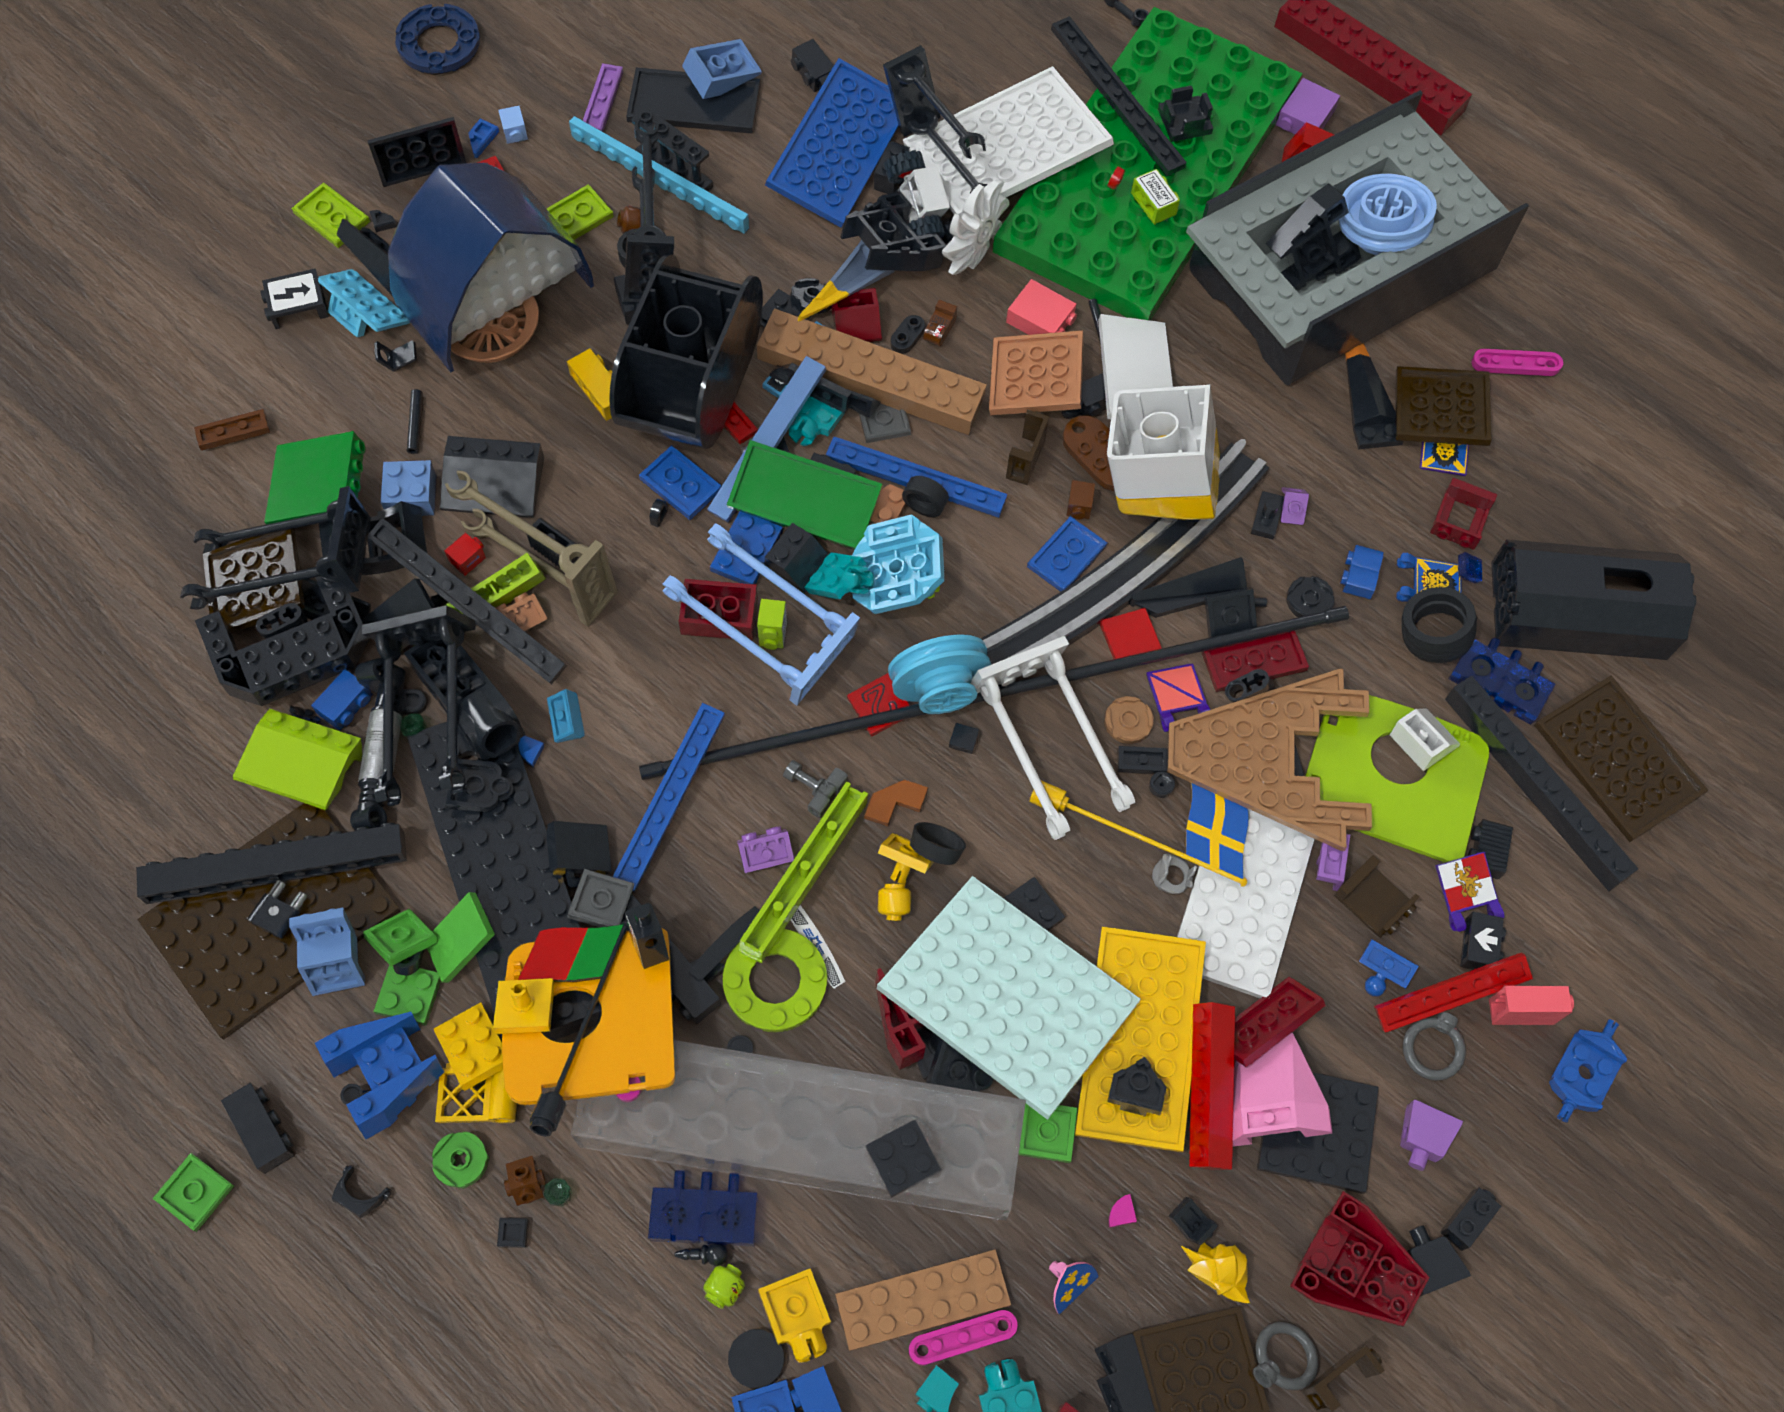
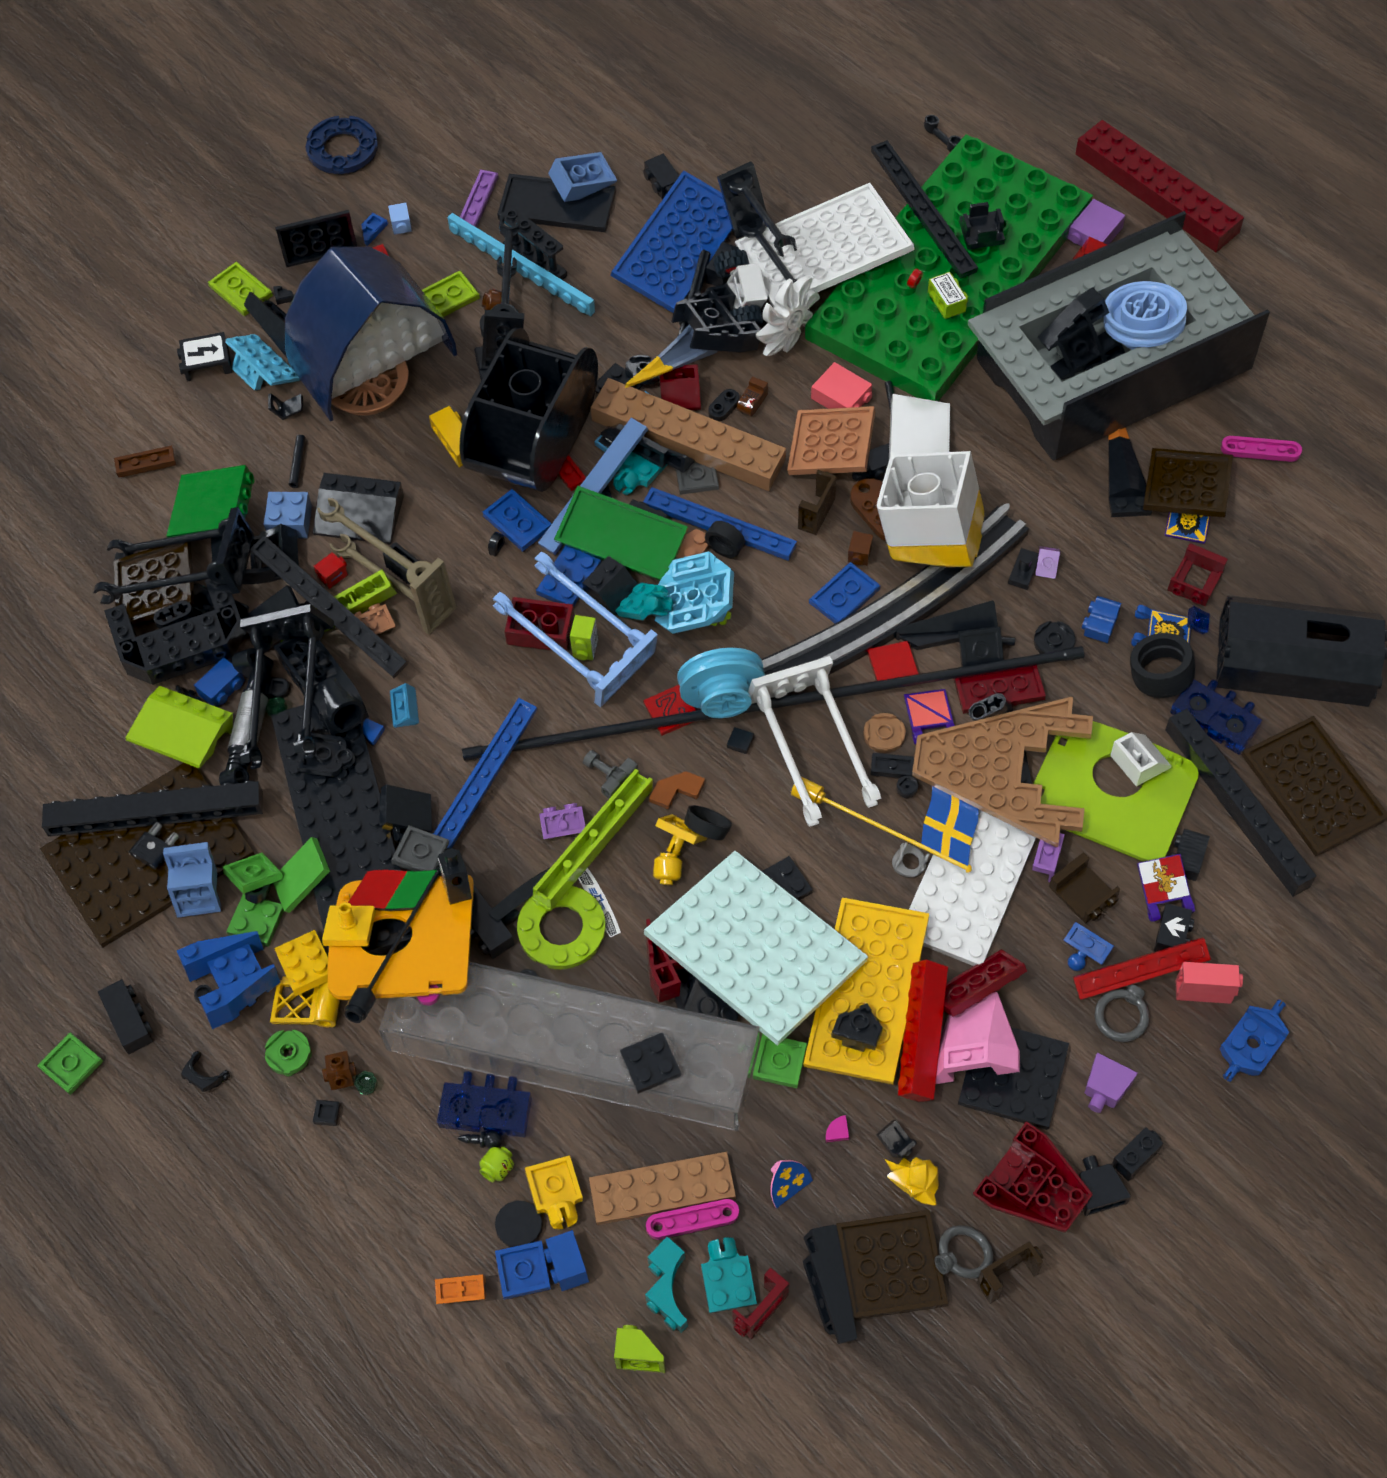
camera: 10 degrees right, 5 degrees down
none -> black axle [678,250,711,336]

